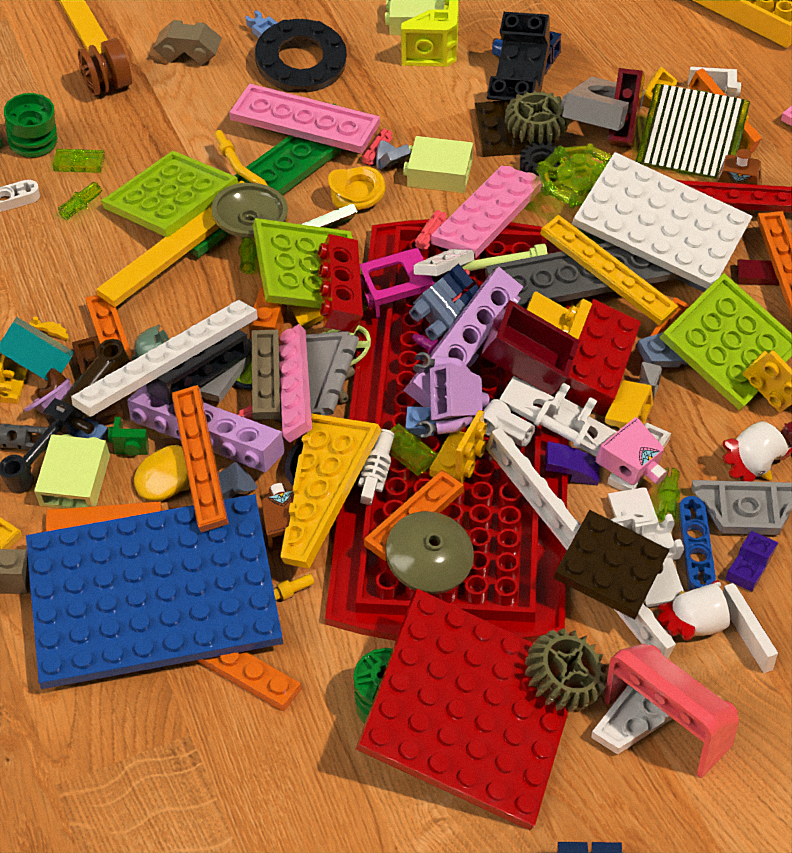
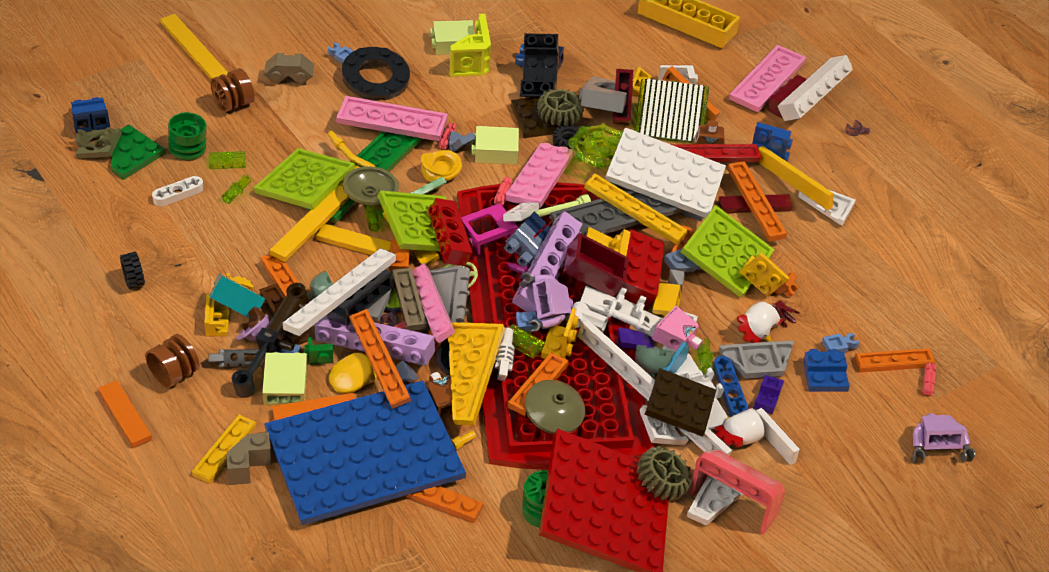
camera: 15 degrees left, 5 degrees down
none -> yellow tile [316,224,391,255]
none -> piece [380,309,397,327]
none -> sand green cylinder [635,345,675,378]
none -> white wing [640,405,688,446]
none -> dark azure piece [663,342,689,373]

